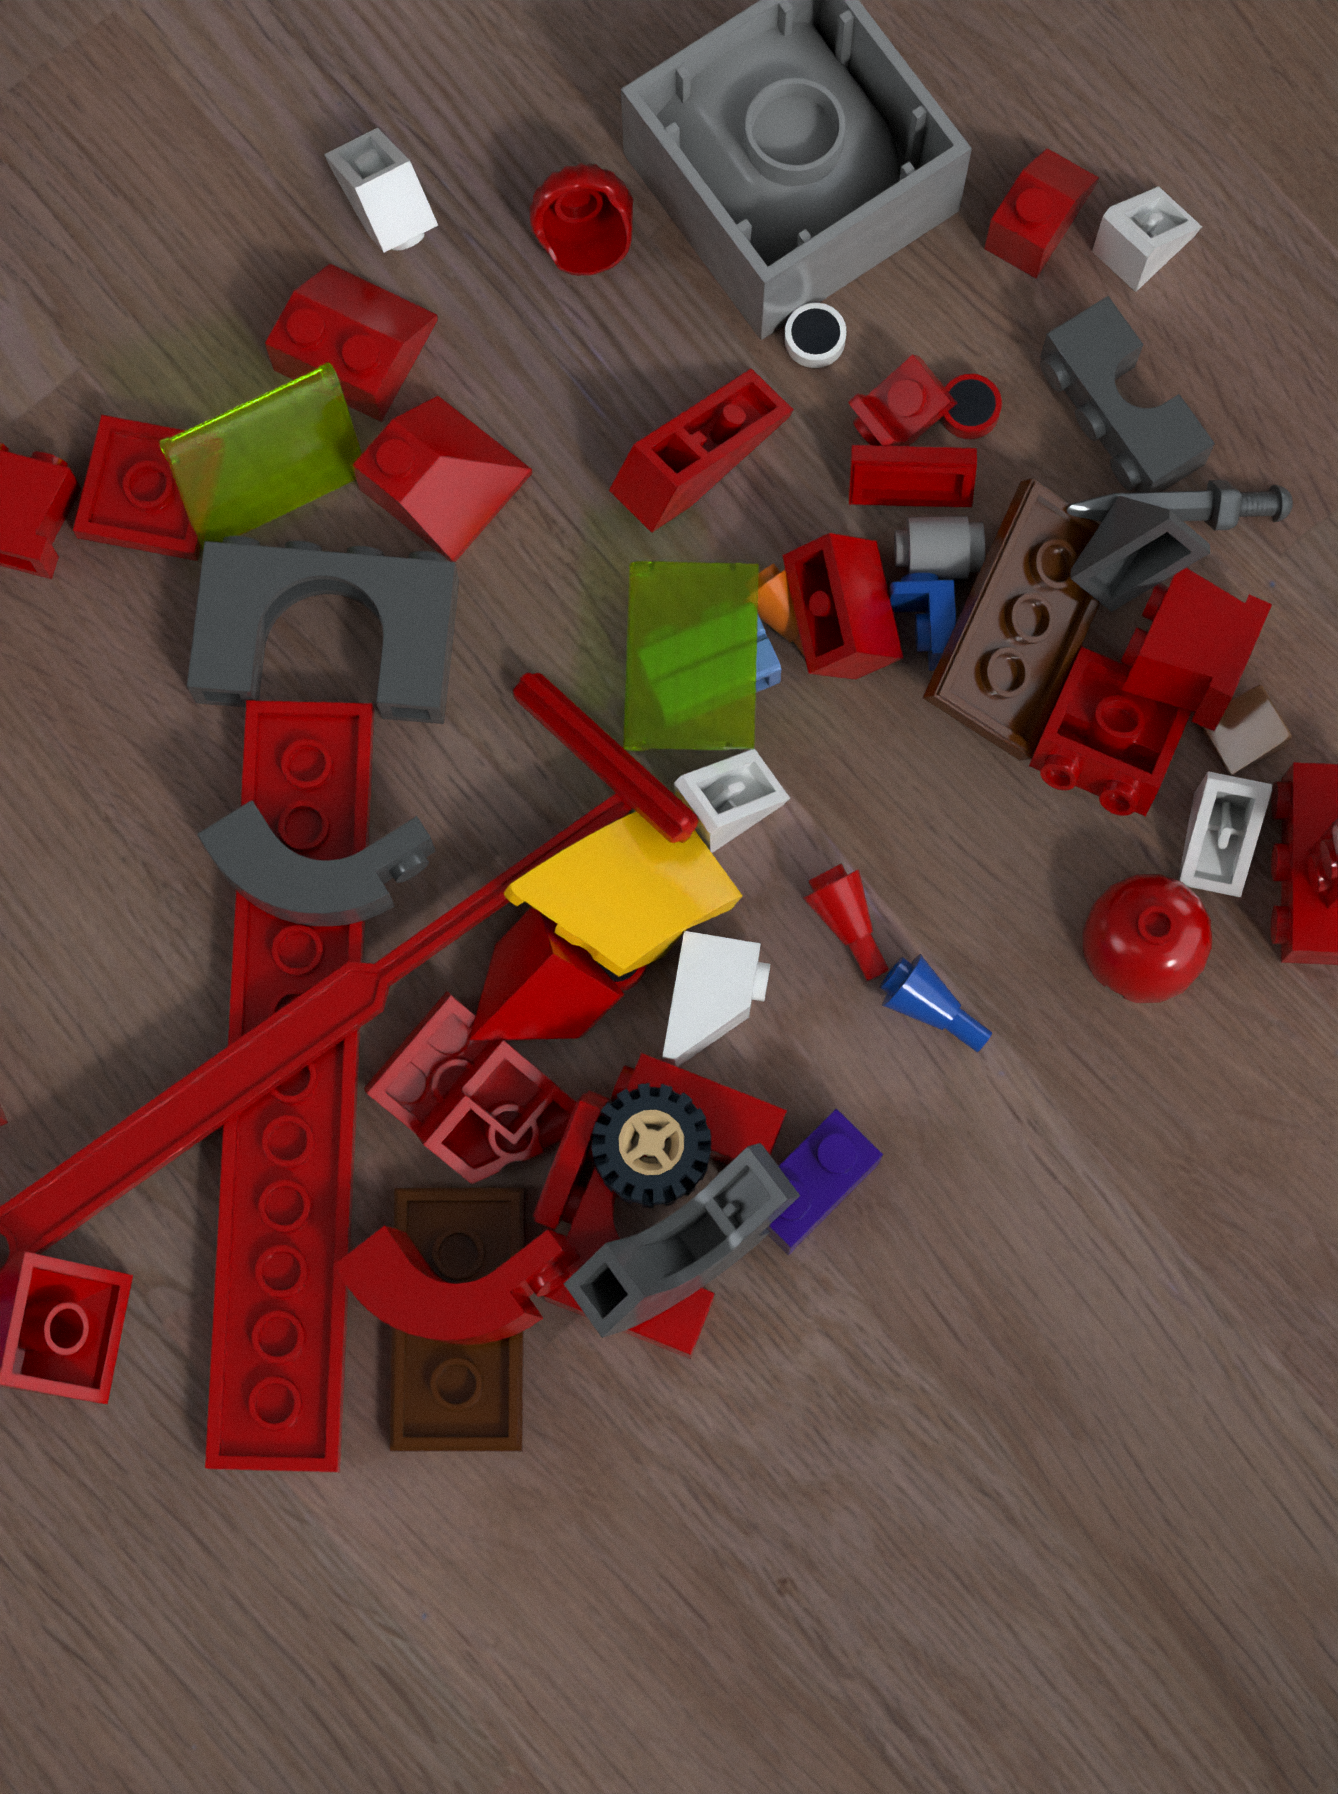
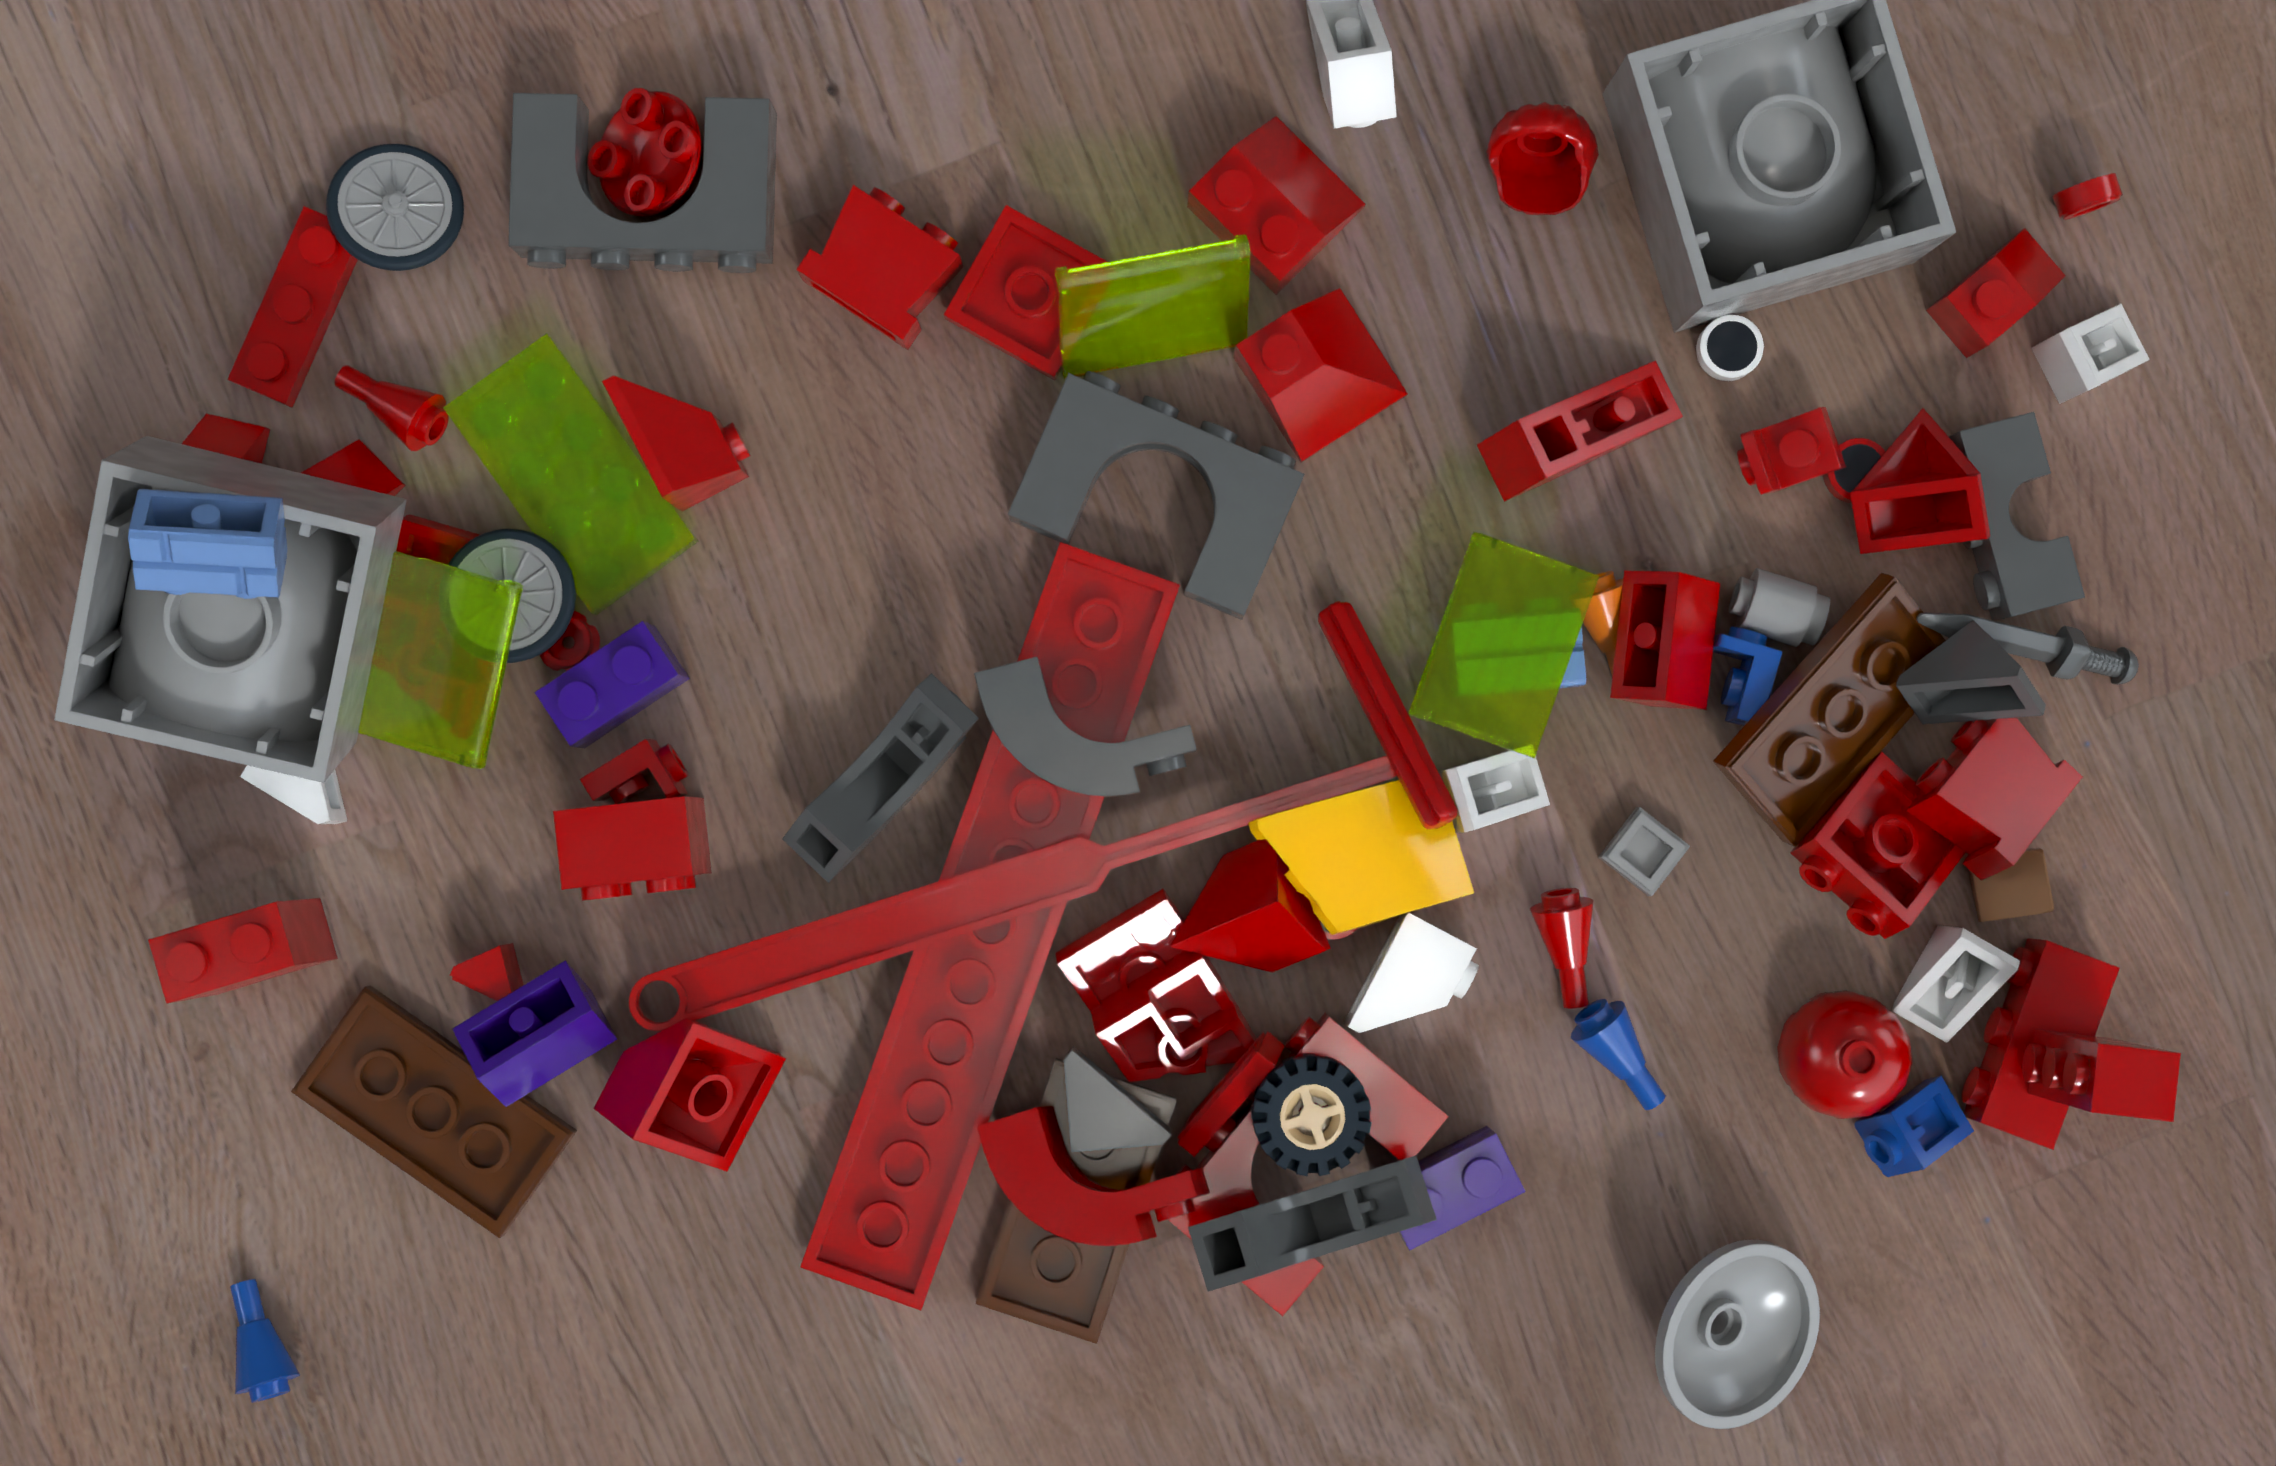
camera: 15 degrees right, 10 degrees up
red tile [848,445,977,507] -> none
none -> dark grey arch [782,673,979,883]
none -> slope [1064,1045,1172,1152]
none -> light grey tile [1598,807,1690,896]
none -> light grey dish [1655,1240,1820,1429]
none -> red slope [1850,408,1990,554]
none -> blue bracket [1854,1076,1974,1177]
none -> red tile [2052,173,2123,220]

